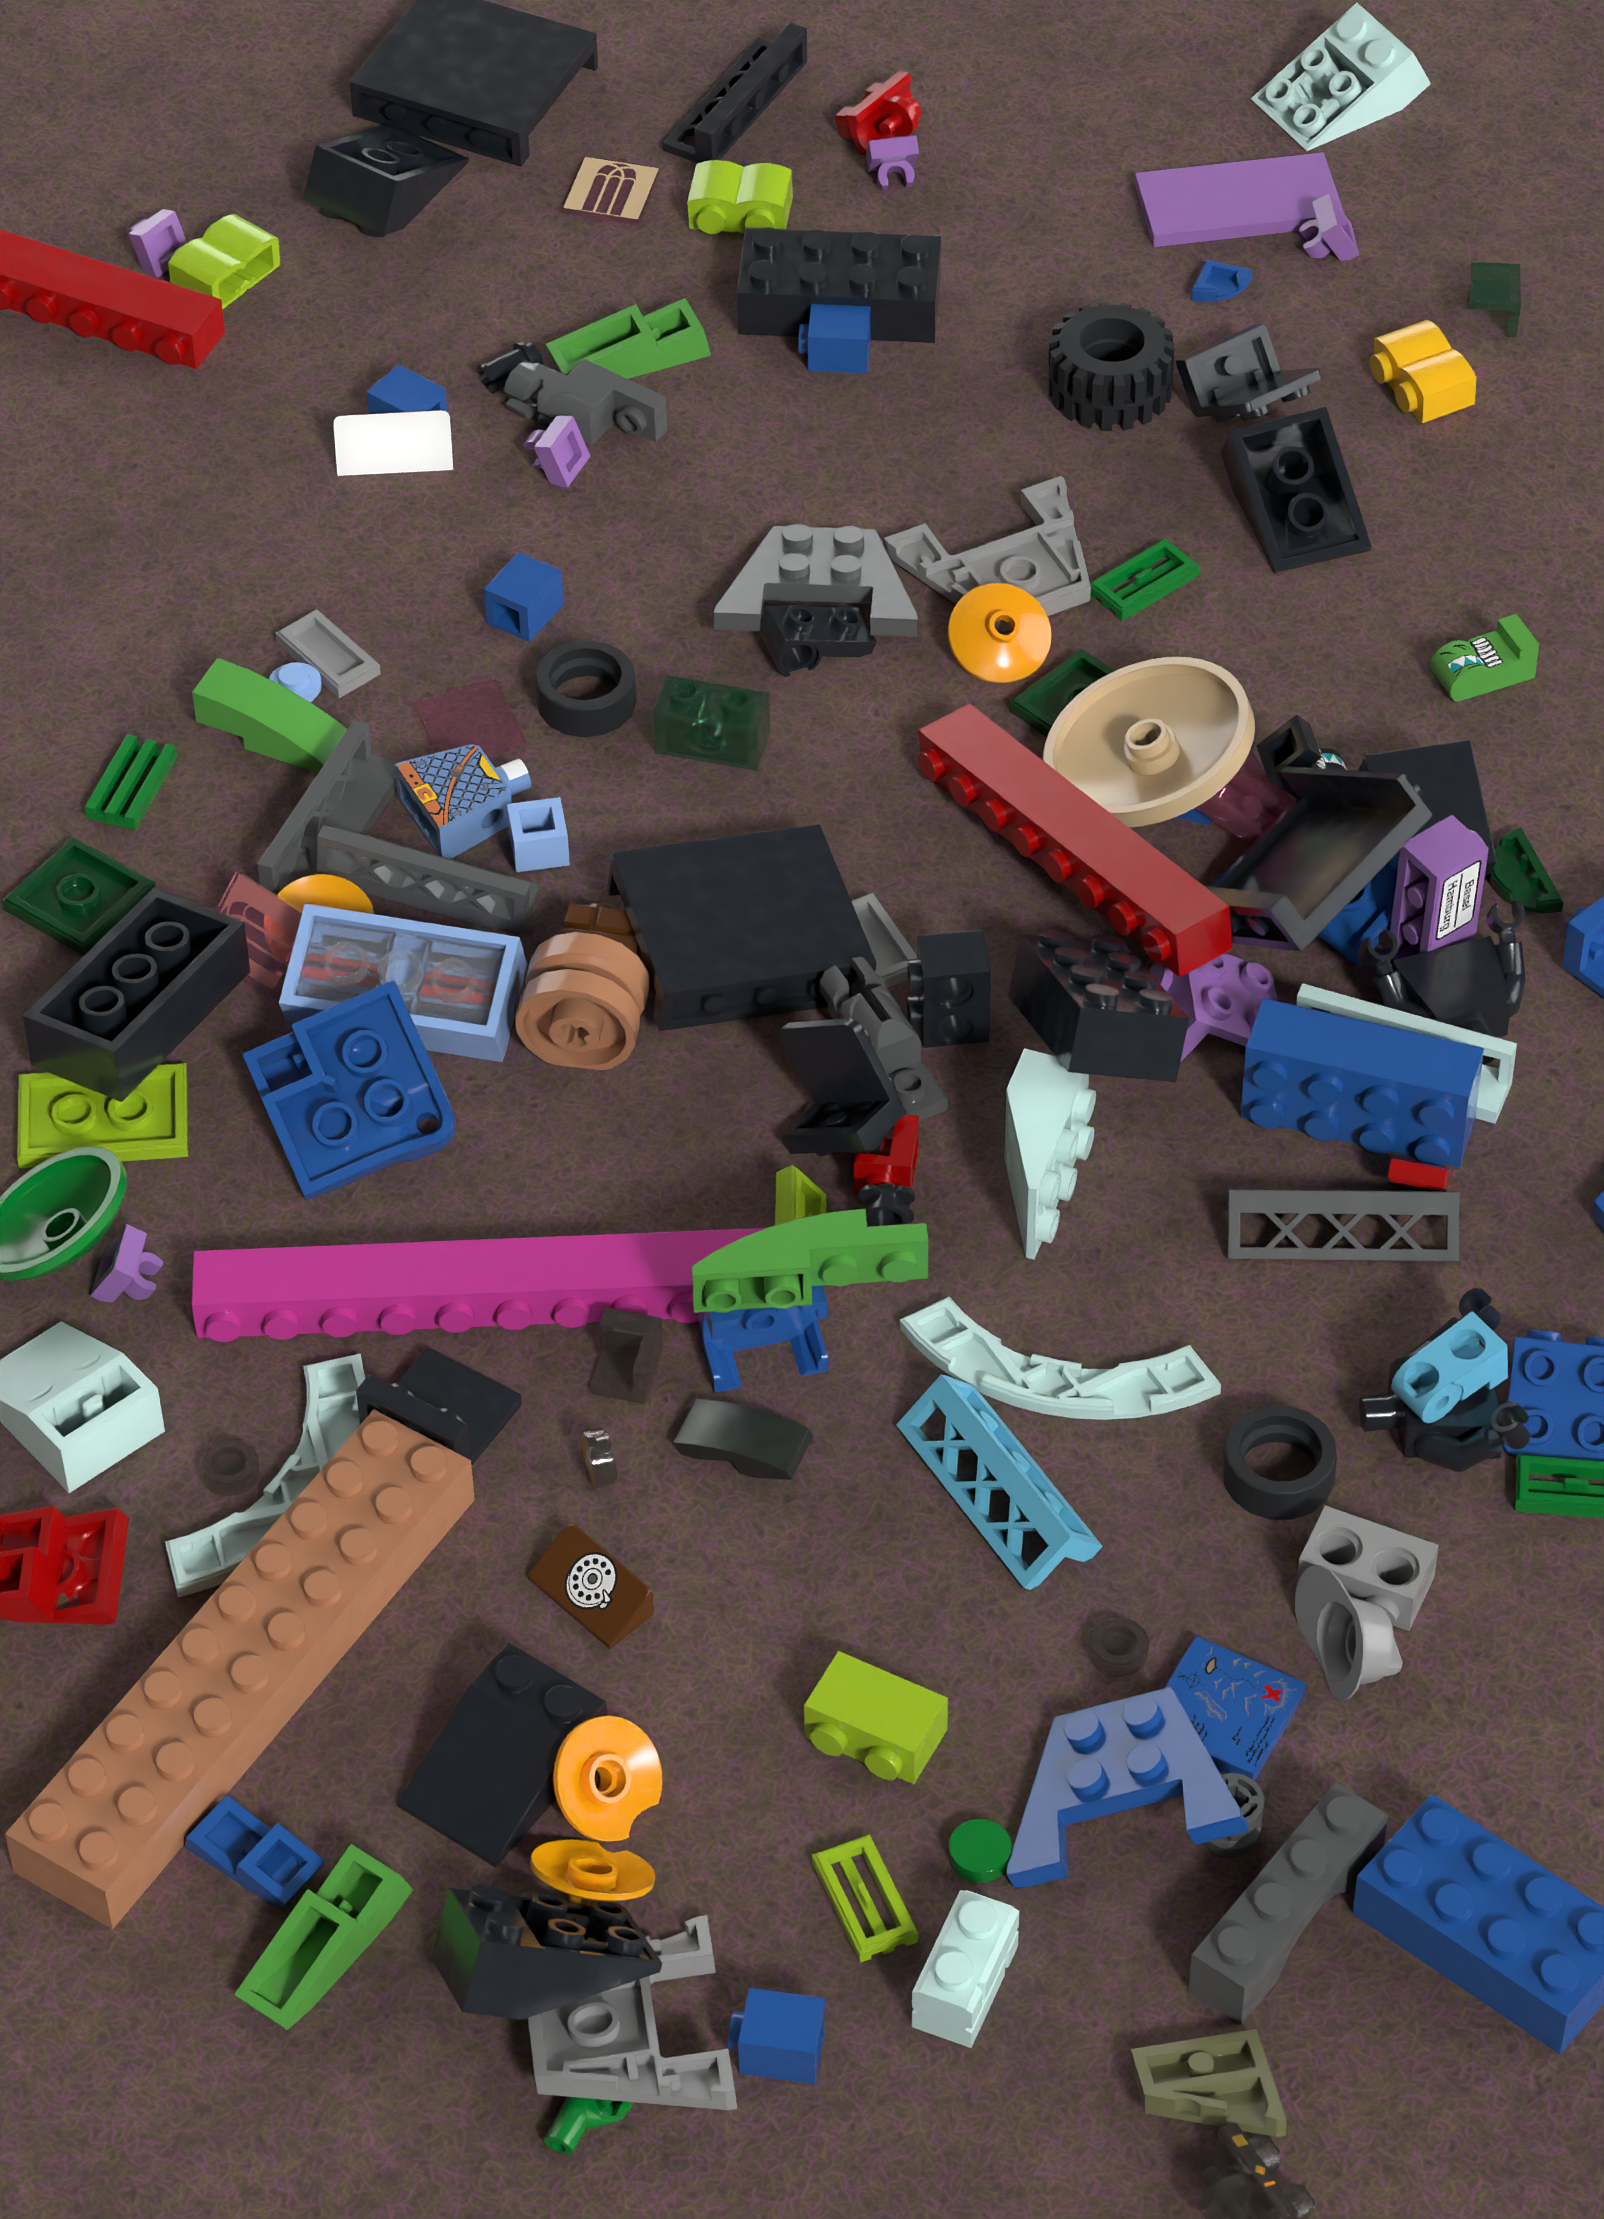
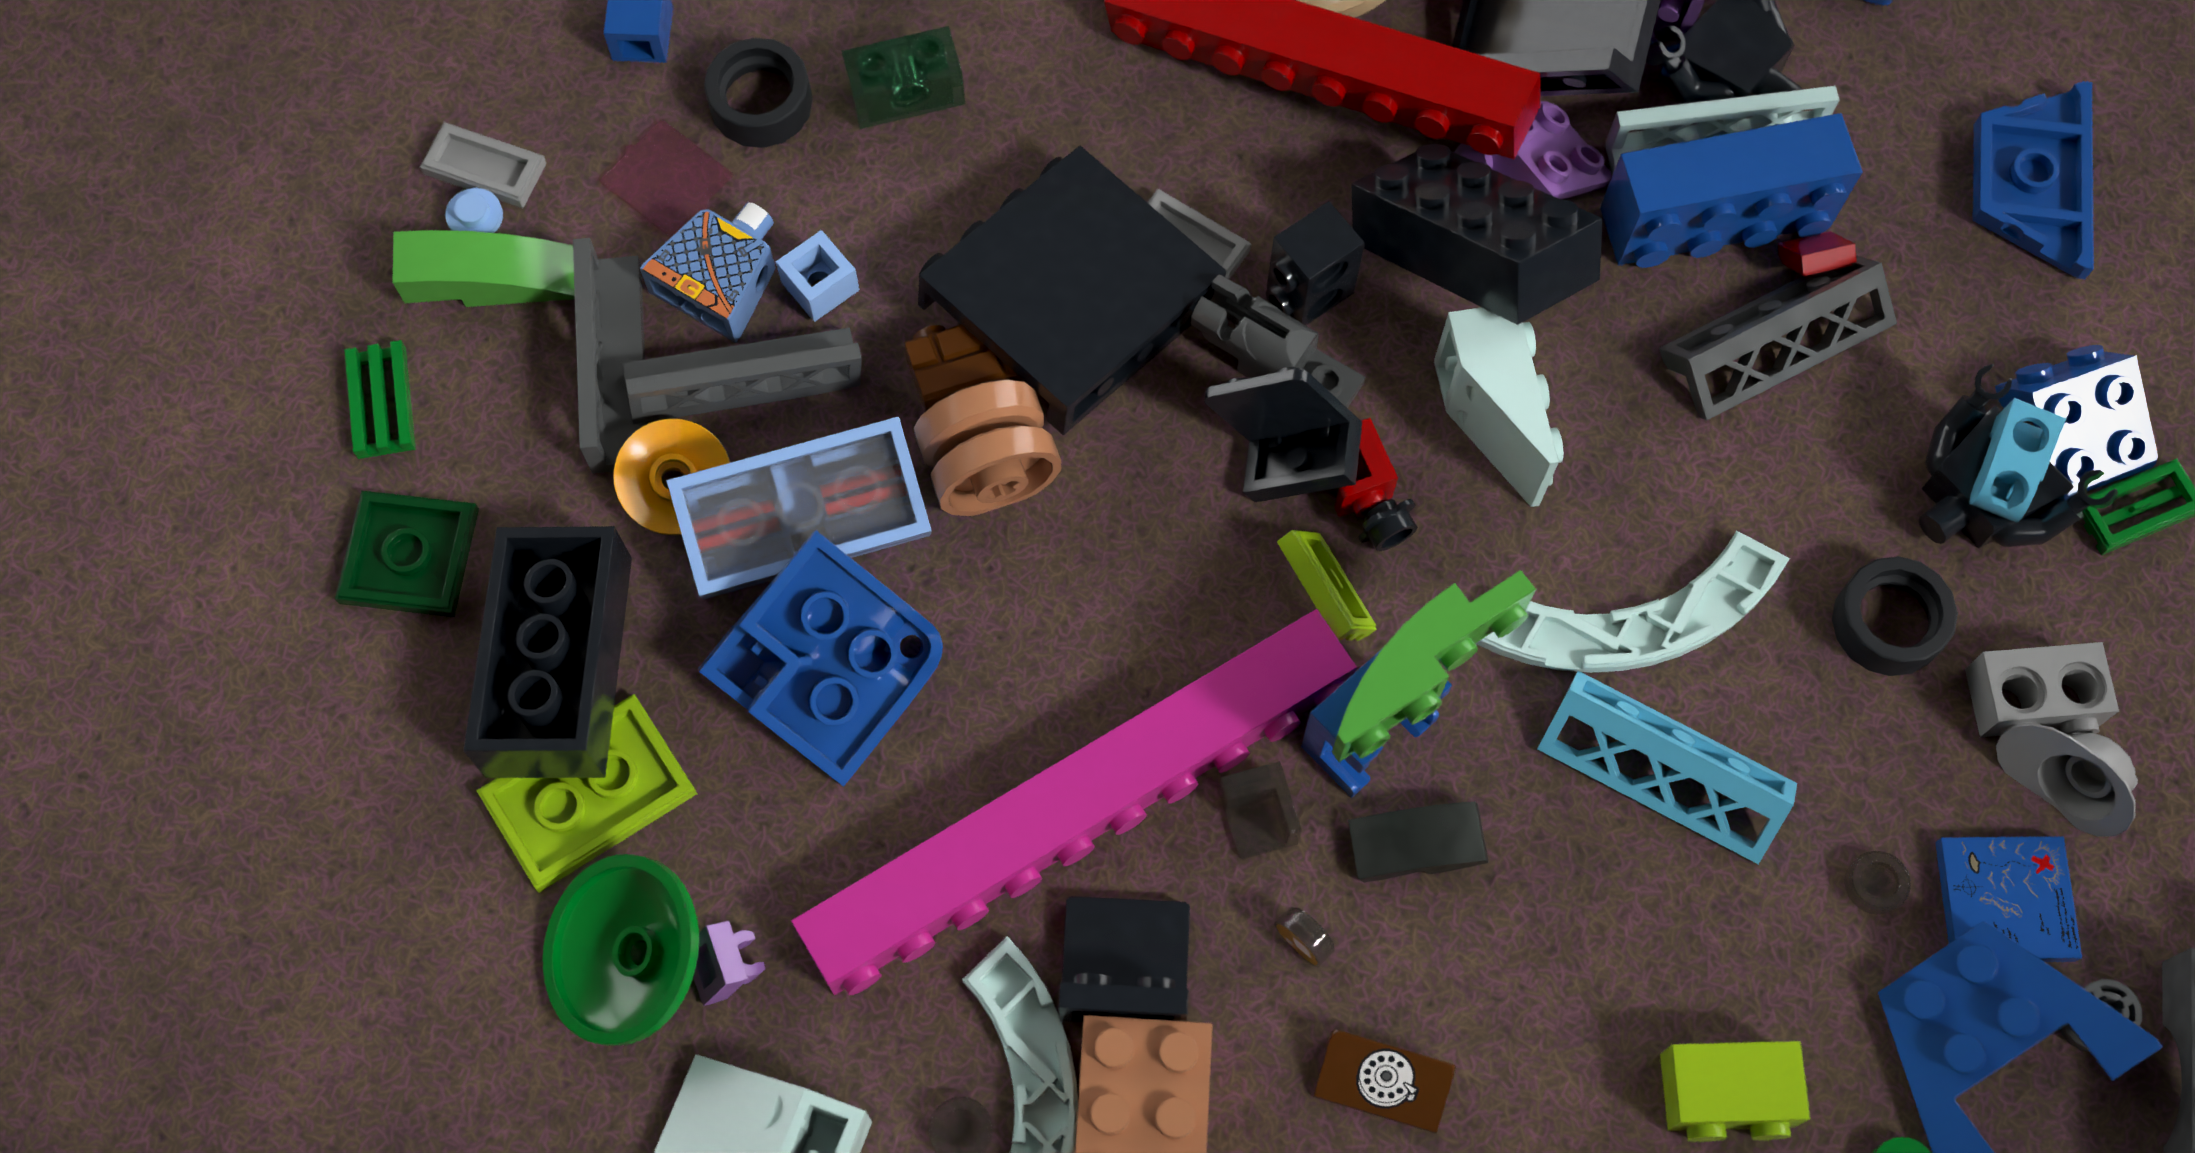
camera: 30 degrees left, 20 degrees up
clear pink piece [211,872,303,996] -> none

